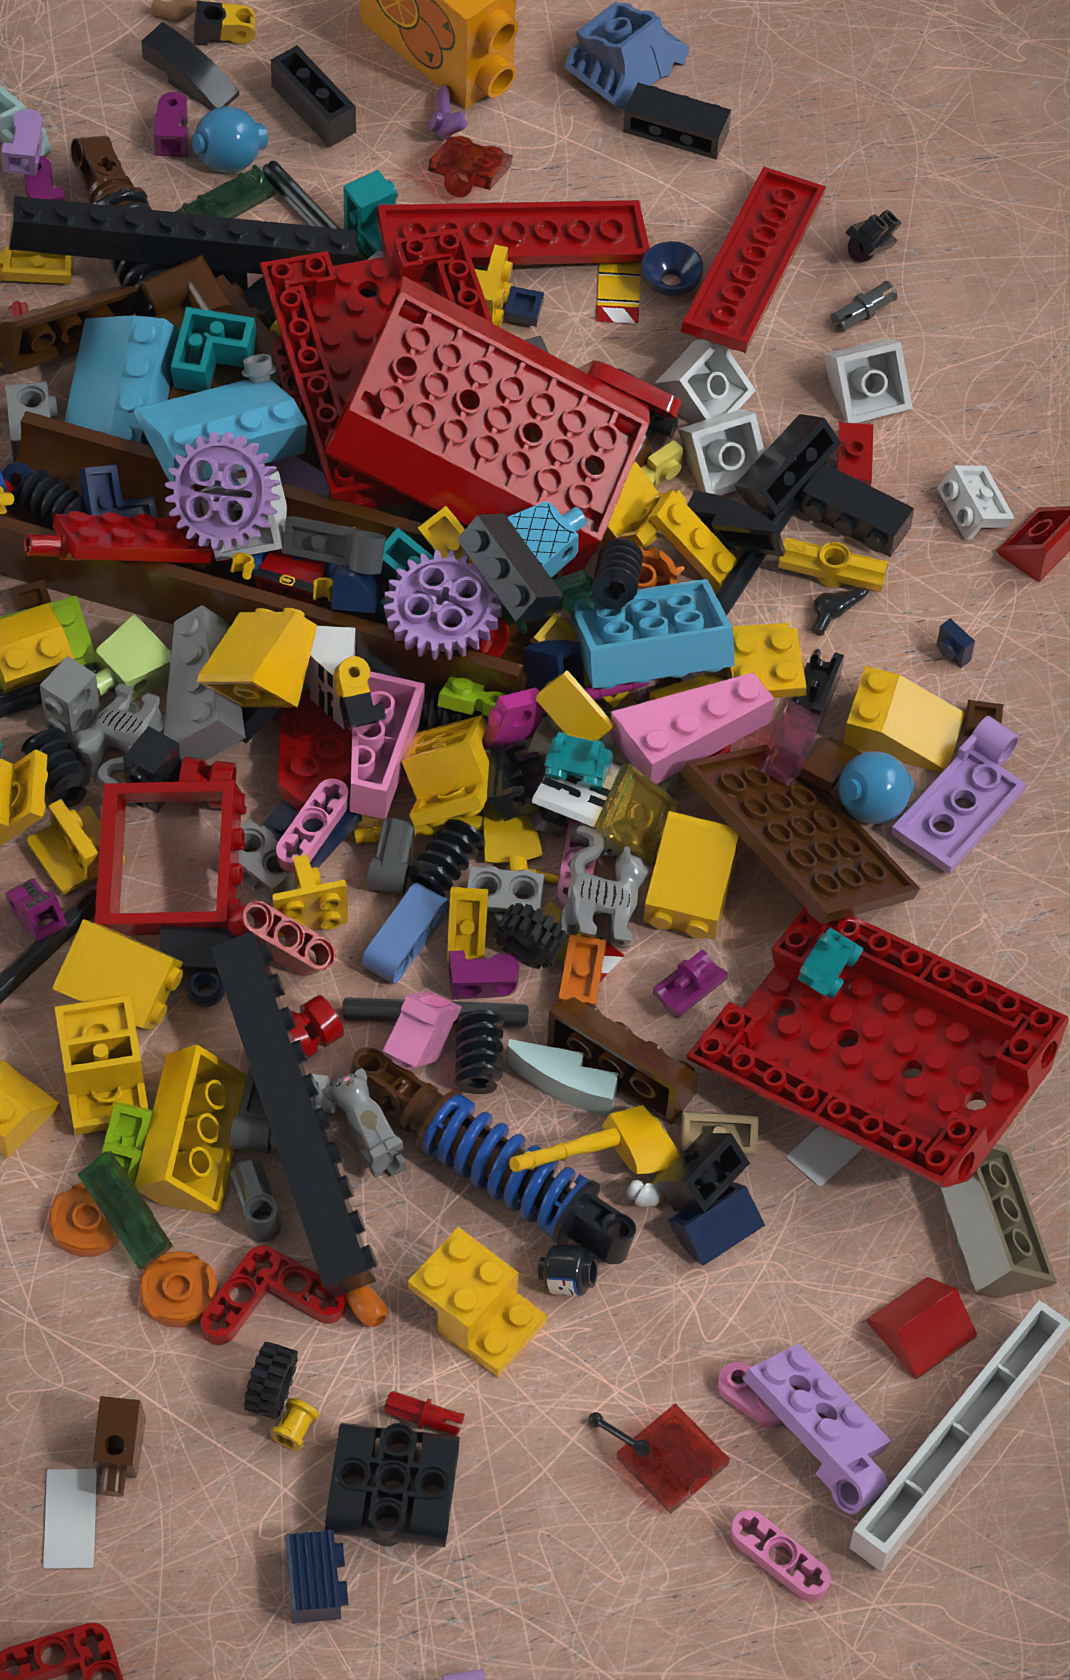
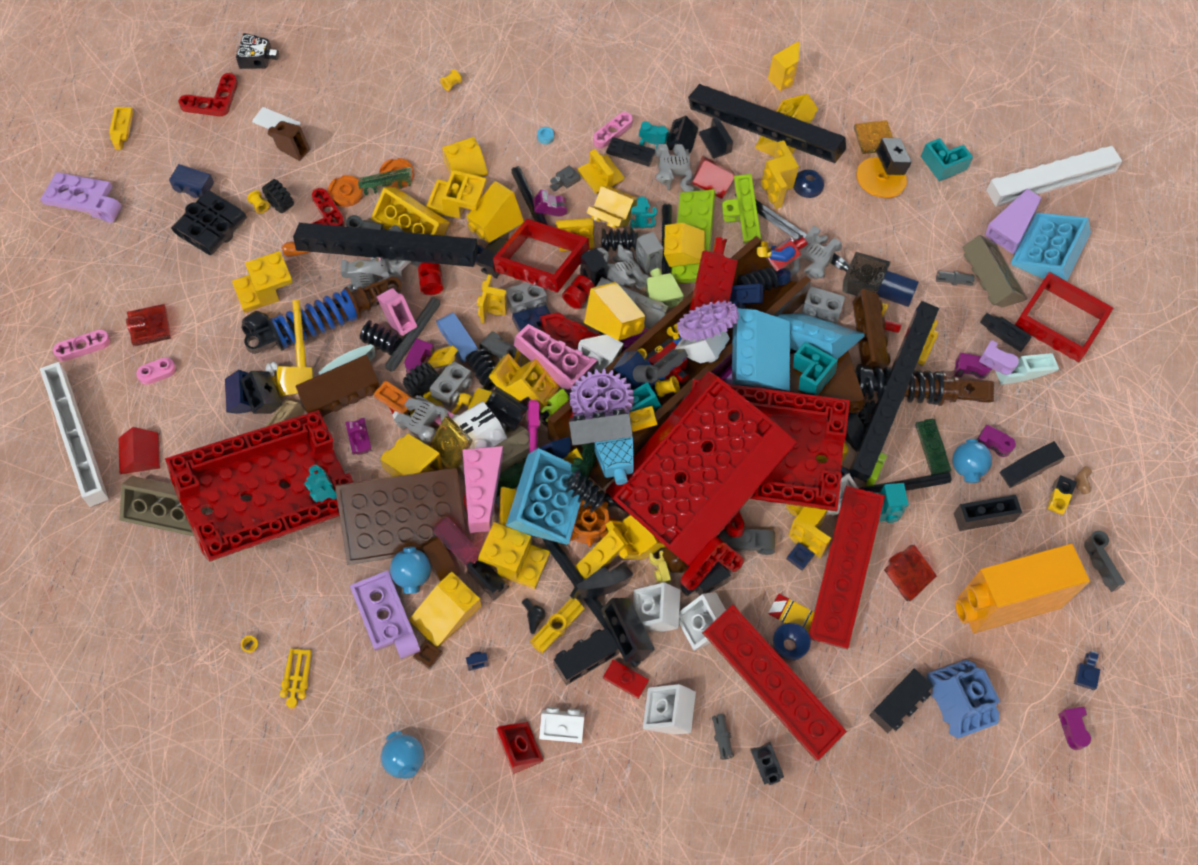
camera: 115 degrees right, 5 degrees up
lime slope [94,1101,153,1190] -> none
reddish brown brick [141,255,234,315] -> none
red beam [227,900,336,976] -> none
light grey plate [242,354,276,383] -> none
bright pink beam [276,779,350,872] -> none
leg [333,656,386,730] -> none
red axle [384,1391,465,1436] -> none
medium lavender piece [429,85,467,140] -> none
yellow slope [535,670,615,741] -> none
teal piece [544,732,613,789] -> none
black hinge [588,1412,650,1457] -> none
lavender hinge [742,1343,891,1514] -> none

